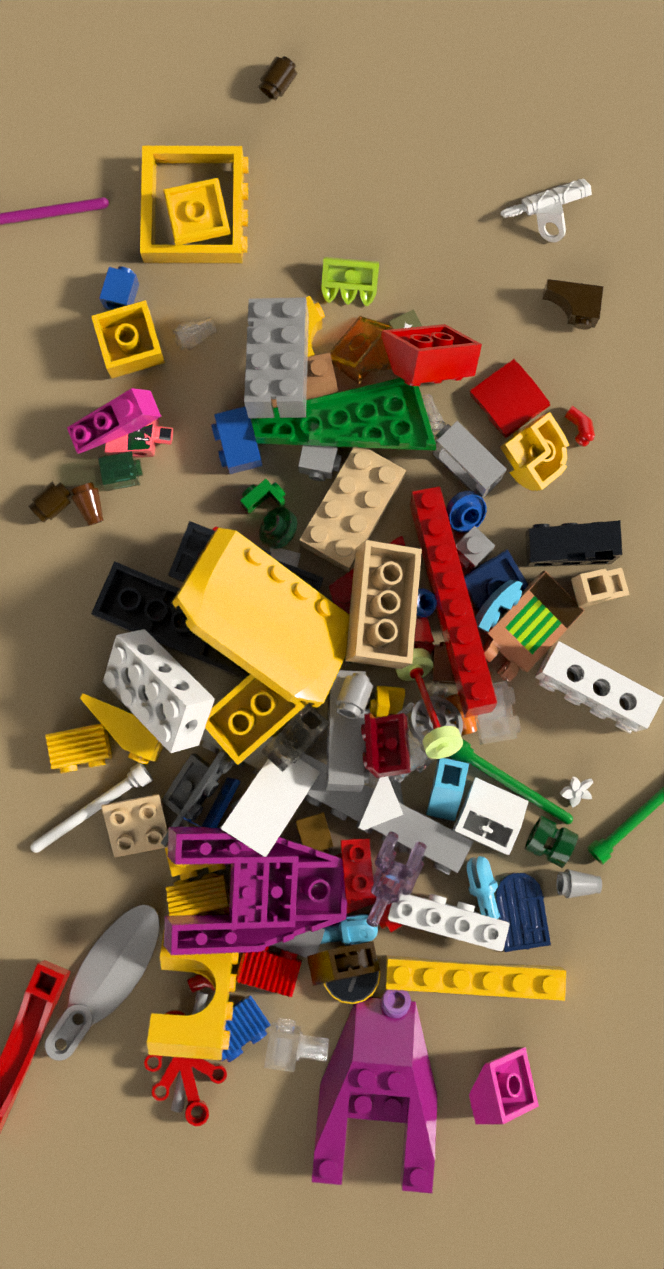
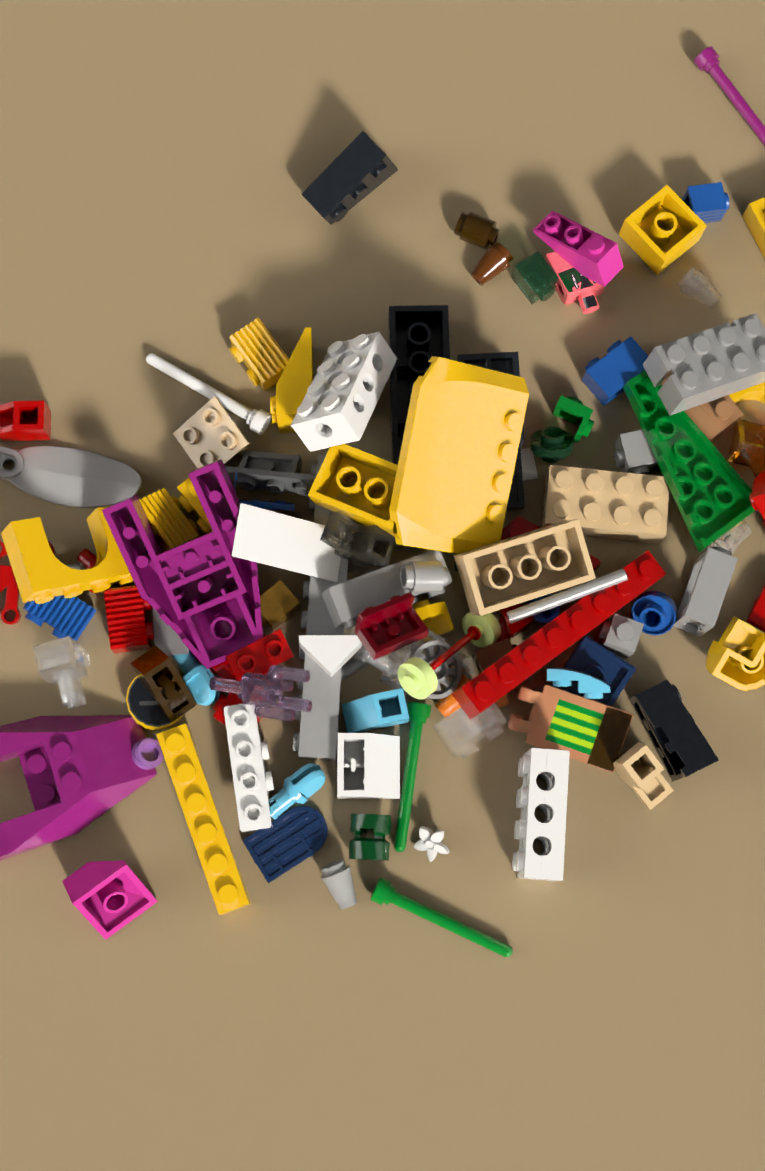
camera: 60 degrees right, 5 degrees down
none -> light grey bar [506,569,628,624]

